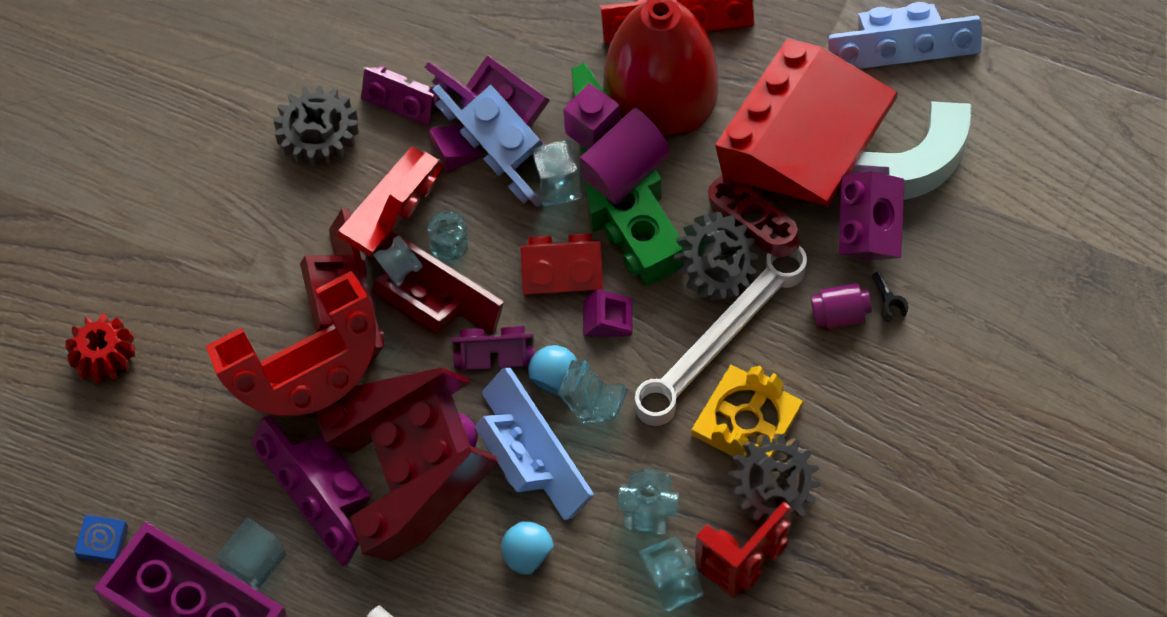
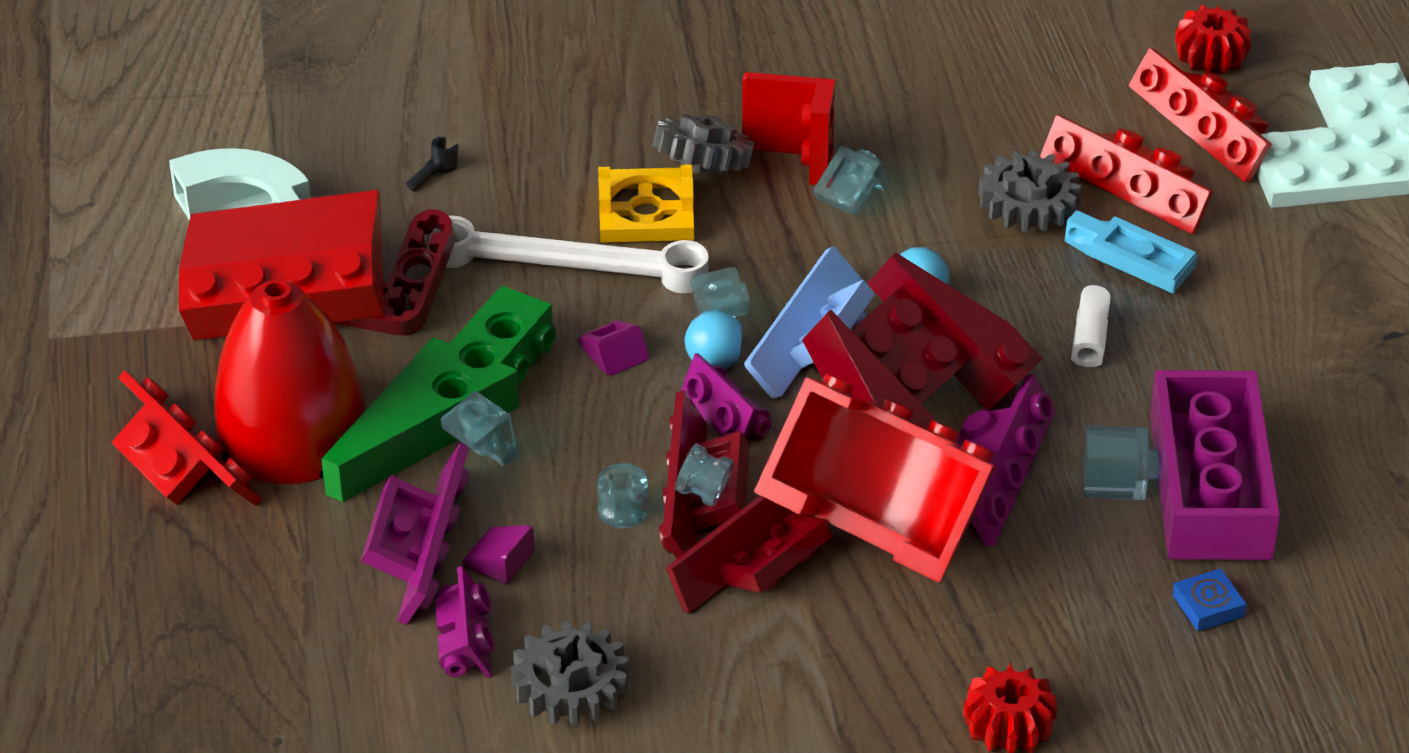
camera: 125 degrees left, 20 degrees down
bracket [336,146,445,257] -> none
light blue bracket [433,84,543,208] -> none
red bracket [520,233,603,295] -> none
magenta brick [563,83,620,150] -> none
magenta brick [580,107,670,206] -> none
clear light blue brick [617,469,679,534] -> none
dark grey gear [674,212,758,301] -> none
magenta brick [811,283,872,329] -> none
light blue bracket [828,2,982,69] -> none
magenta brick [839,171,904,261] -> none

